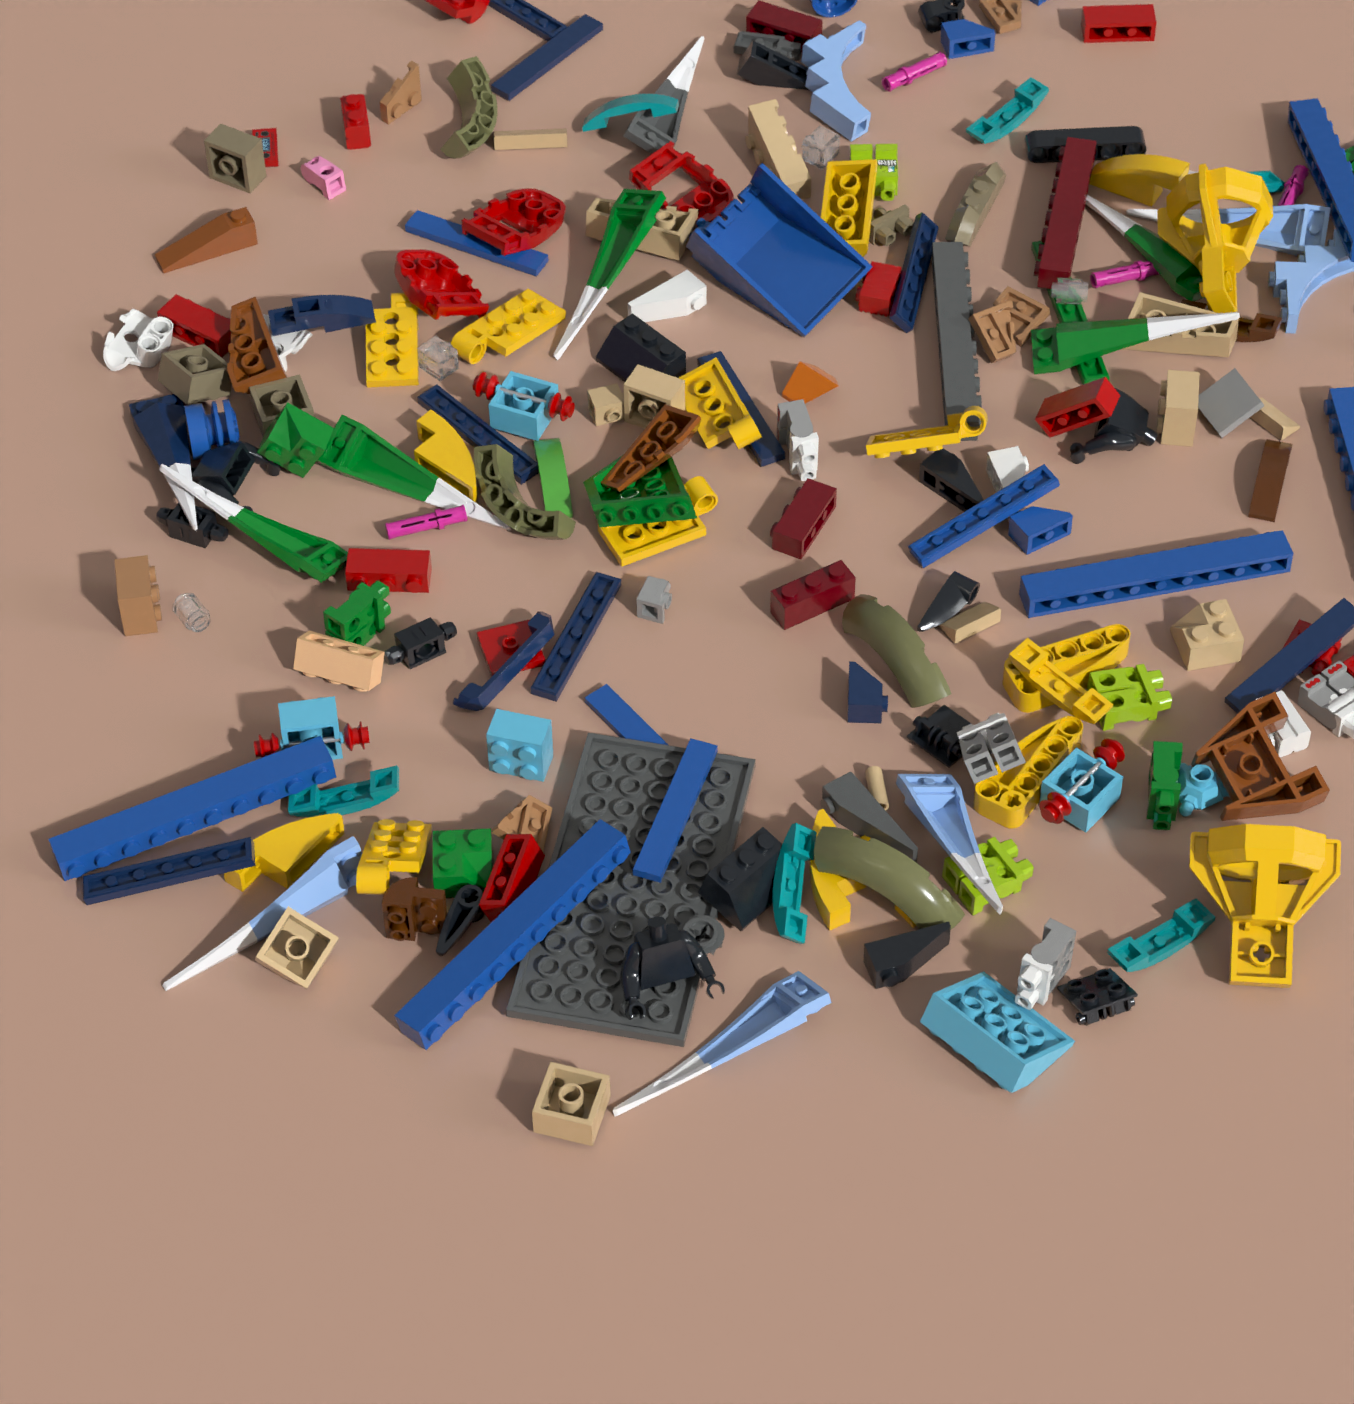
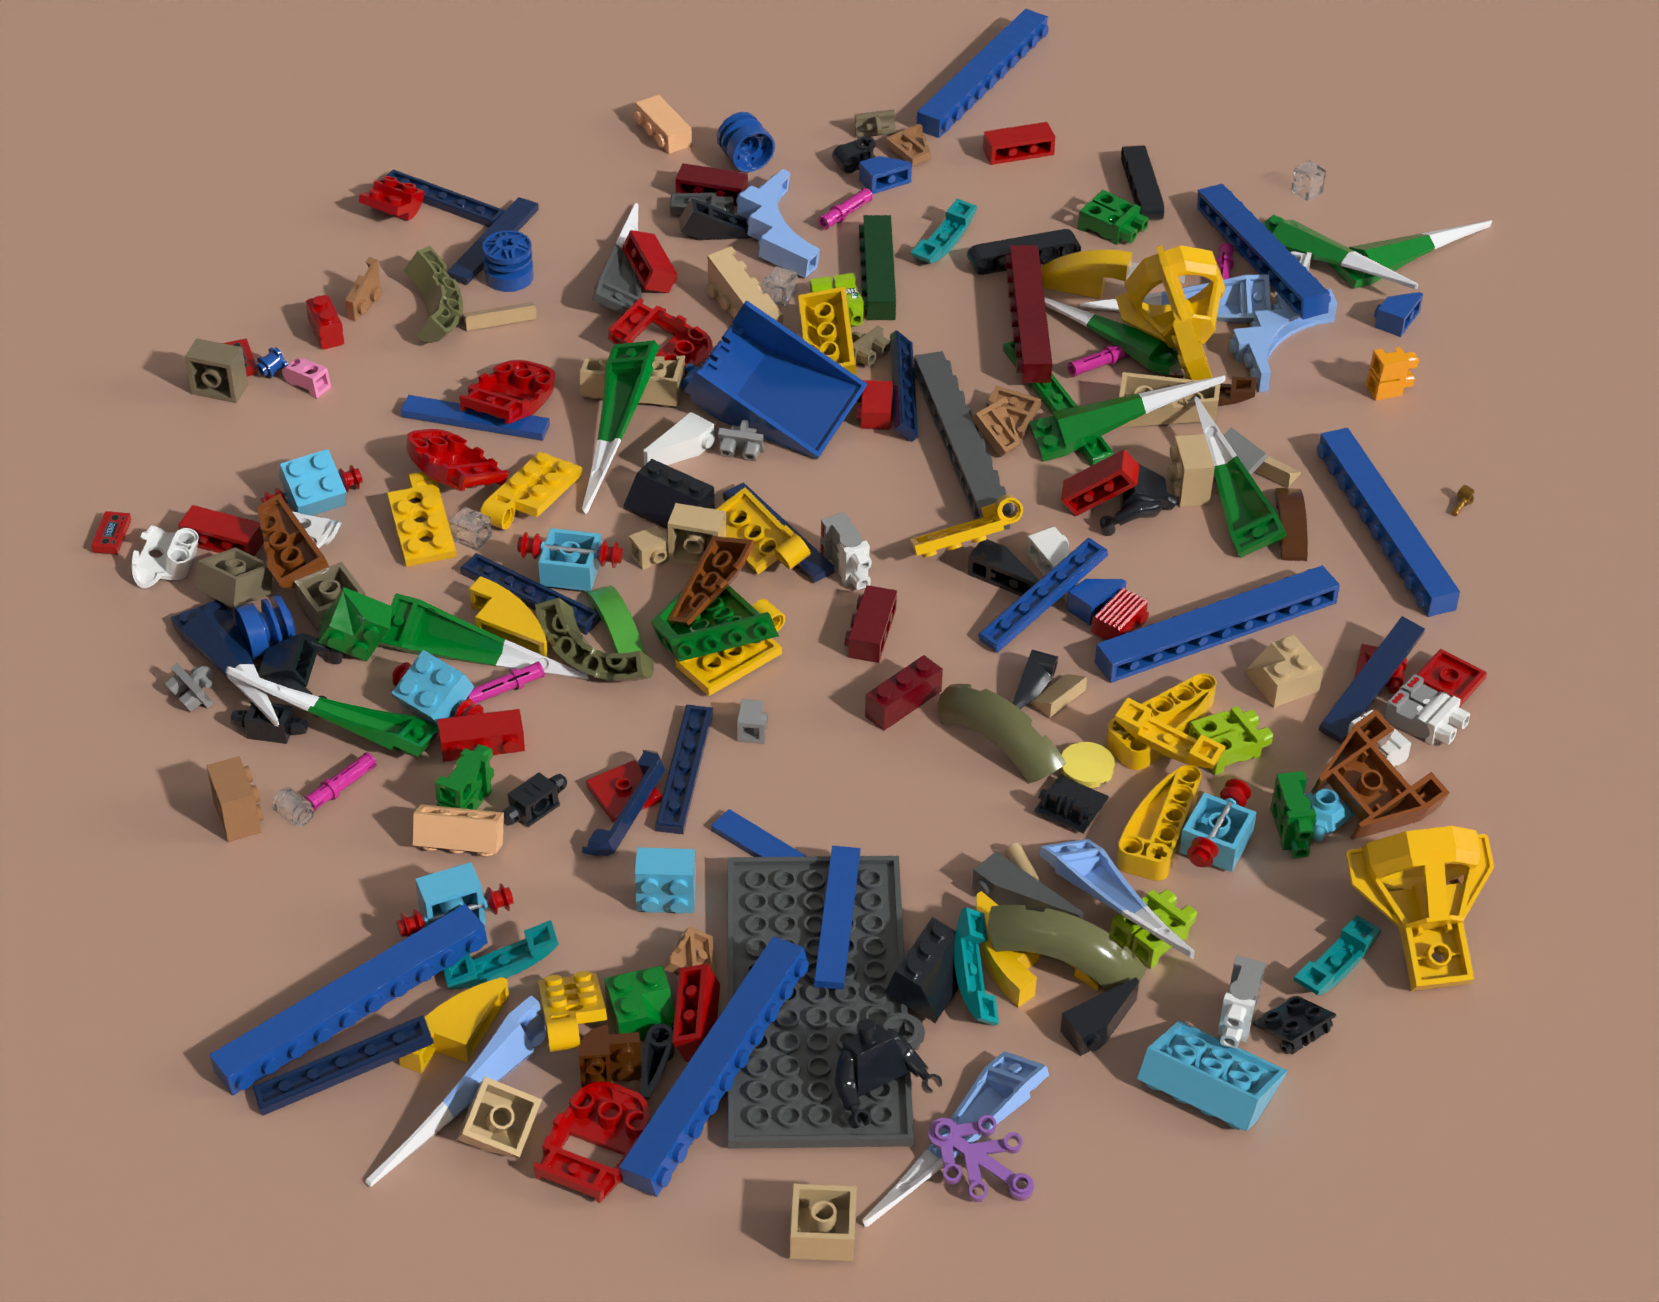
camera: 15 degrees left, 5 degrees down
dark orange wedge [155,207,258,273] -> none
dark blue slope [268,295,376,336] -> none
teal slope [582,94,679,132] -> none
orange slope [782,361,839,404] -> none
dark blue slope [848,661,888,724] -> none
dark tan brick [945,162,1006,246] -> none
light grey hips [957,713,1026,784] -> none
clear brick [1051,278,1088,305] -> none
none -> red tile [91,511,131,554]
none -> light grey hips [165,663,214,712]
none -> blue brick [256,347,289,378]
none -> medium azure brick [261,449,363,516]
none -> dark pink pin [303,752,377,812]
none -> medium azure brick [391,650,483,726]
none -> blue wheel [483,230,534,292]
none -> red slope [533,1081,650,1203]
none -> red brick [622,230,678,293]
none -> light grey hips [718,420,765,462]
none -> dark green brick [859,215,896,320]
none -> medium lavender plant [928,1115,1034,1202]
none -> light yellow tile [1060,742,1115,788]
none -> green hips [1077,190,1149,245]
none -> red brick [1091,588,1149,640]
none -> black beam [1121,145,1164,220]
none -> green plate [1194,396,1287,558]

